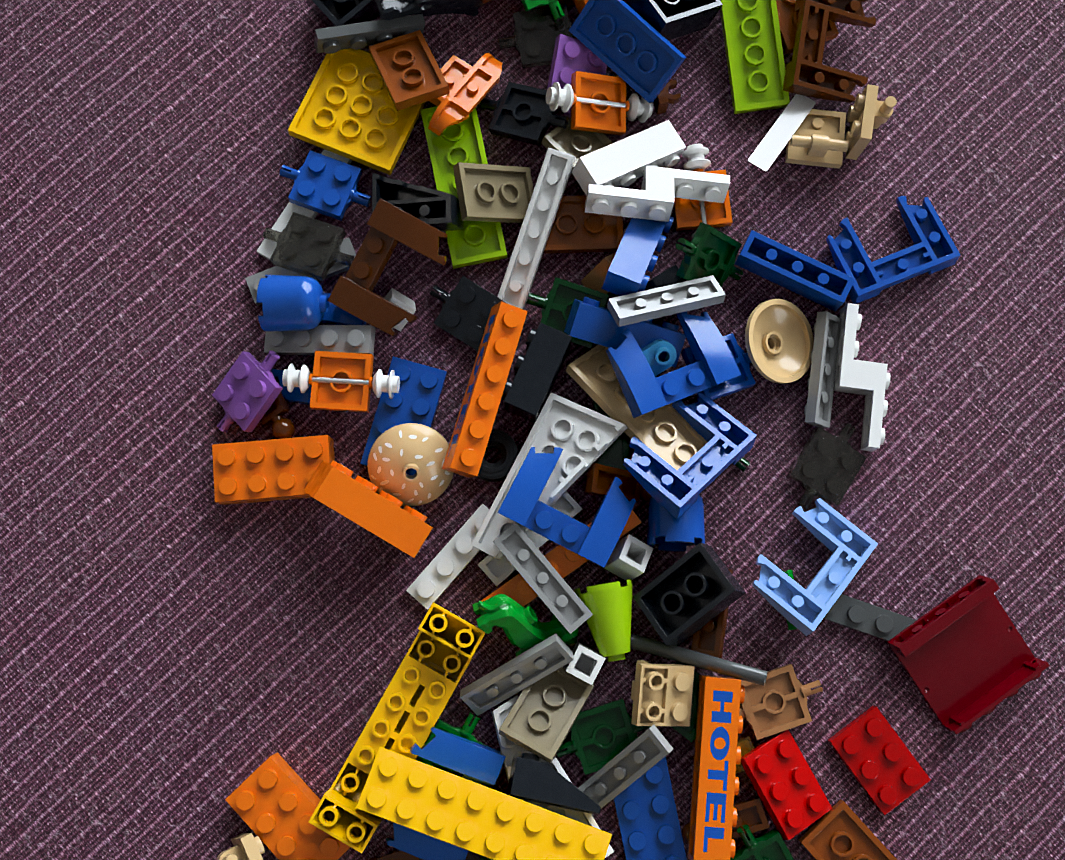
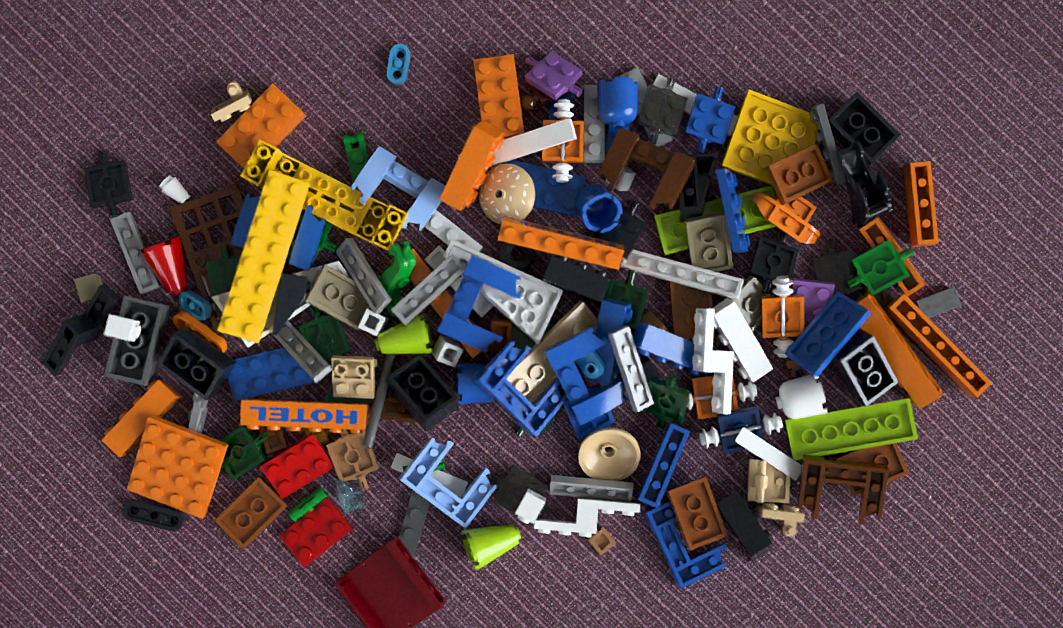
camera: 90 degrees right, 5 degrees up
none -> green pin [288,486,328,522]
none -> clear light blue bracket [336,480,365,513]
none -> green plate [343,131,369,191]
none -> light blue wedge [351,146,445,231]
none -> dark azure plate [387,44,411,85]
none -> white sticker [391,453,468,497]
none -> white tile [458,118,577,166]
none -> lime cone [461,524,521,570]
none -> white brick [515,488,546,524]
none -> blue cylinder [575,184,623,233]
none -> medium nougat tile [587,527,616,556]
none -> dark orange plate [666,477,728,550]
none -> dark blue plate [699,405,783,454]
none -> blue plate [716,168,750,253]
none -> black wedge [716,491,773,563]
none -> white cylinder [776,374,827,419]

